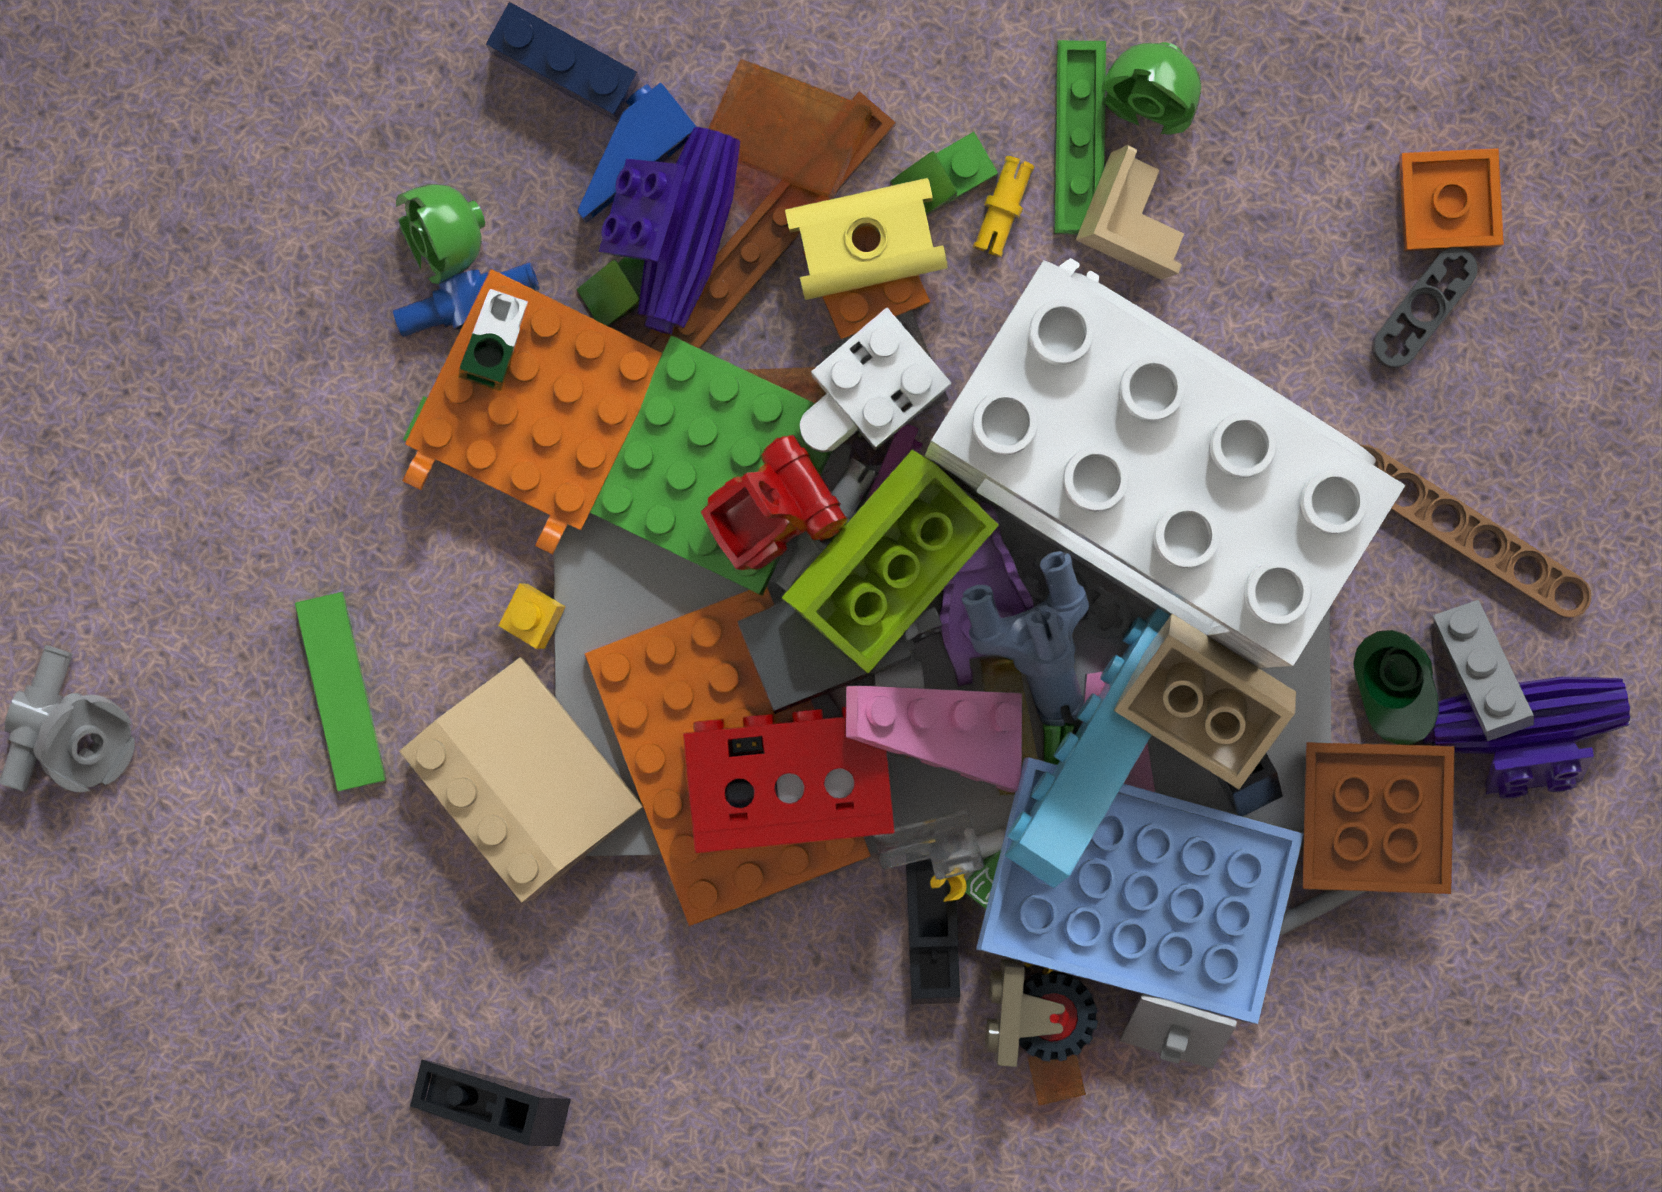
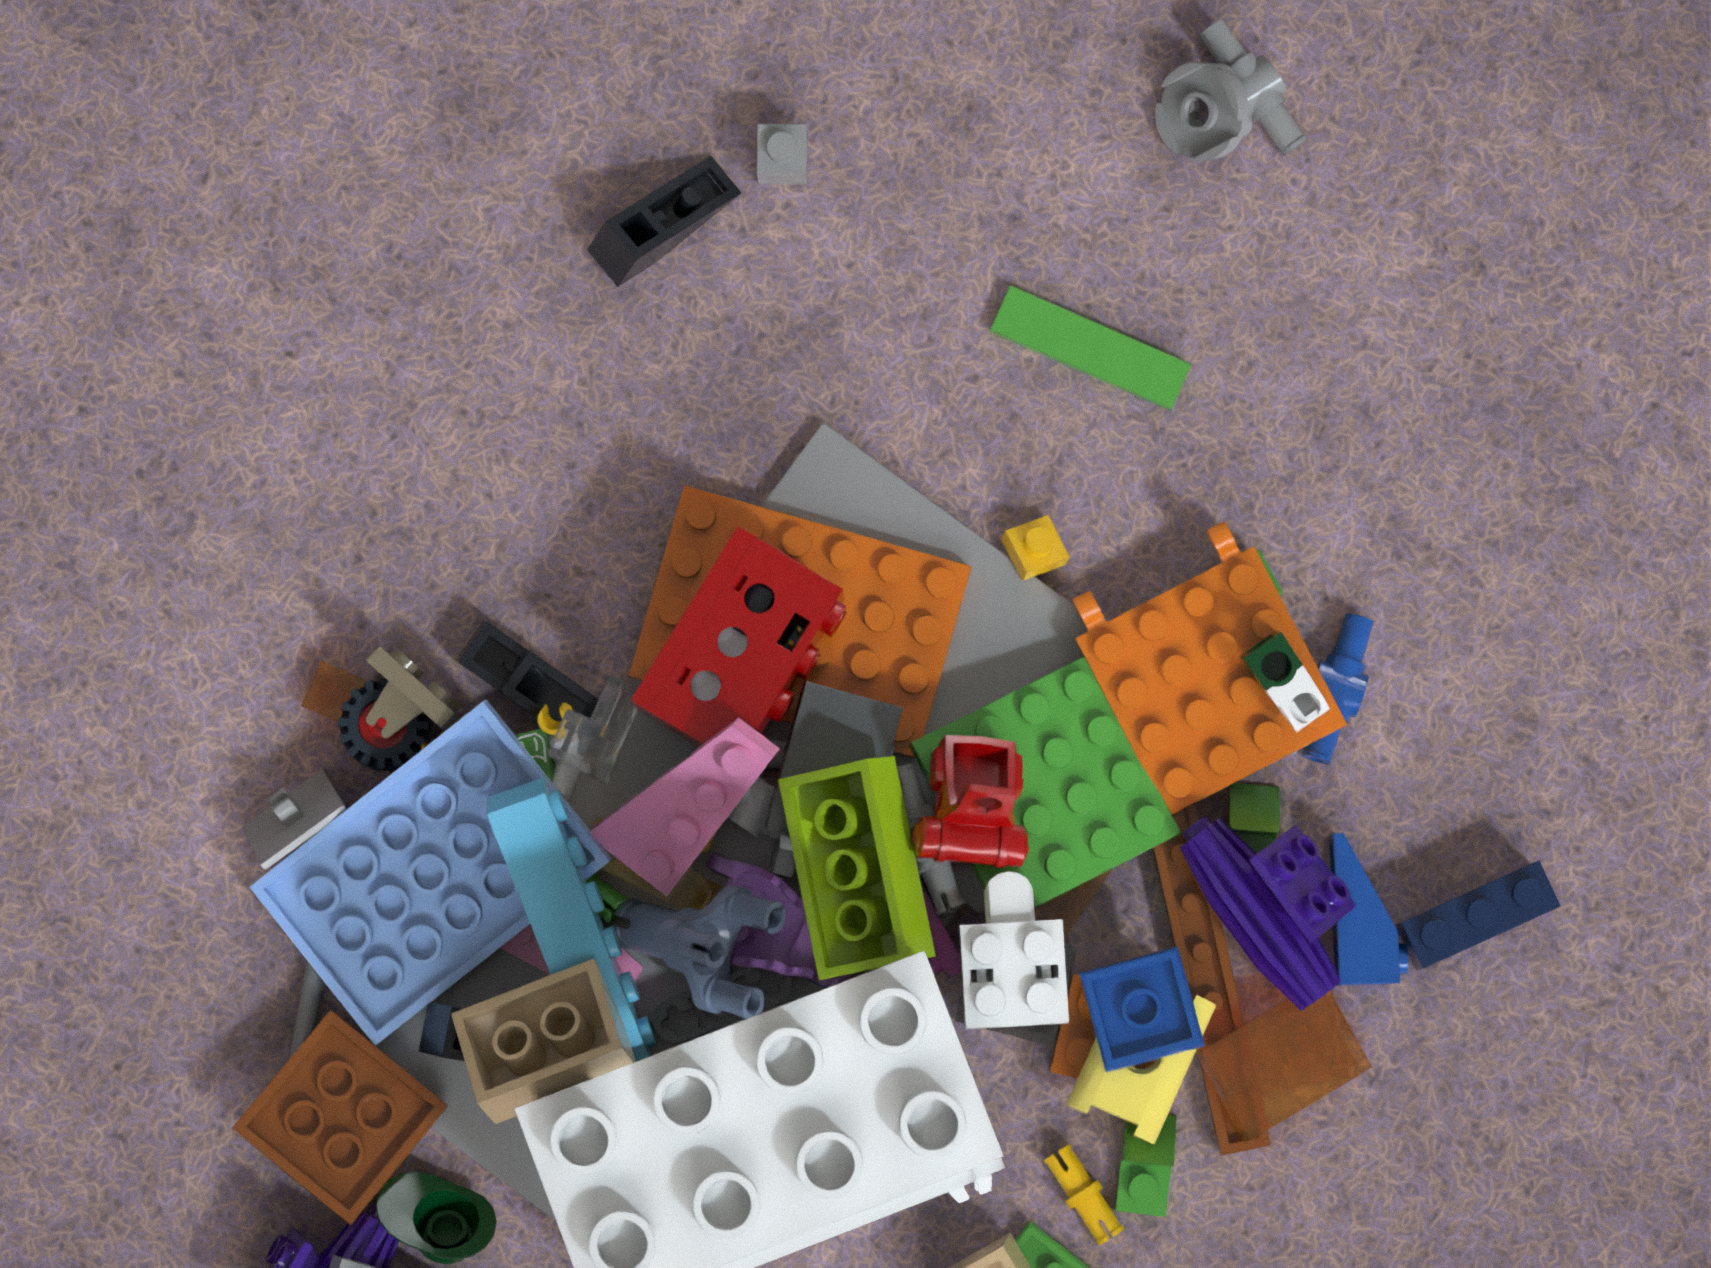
camera: 130 degrees right, 5 degrees down
bright green cylinder [396,184,485,284] -> none
tan slope [399,657,643,903] -> none
none -> light grey brick [757,124,808,185]
none -> blue tile [1079,946,1205,1073]

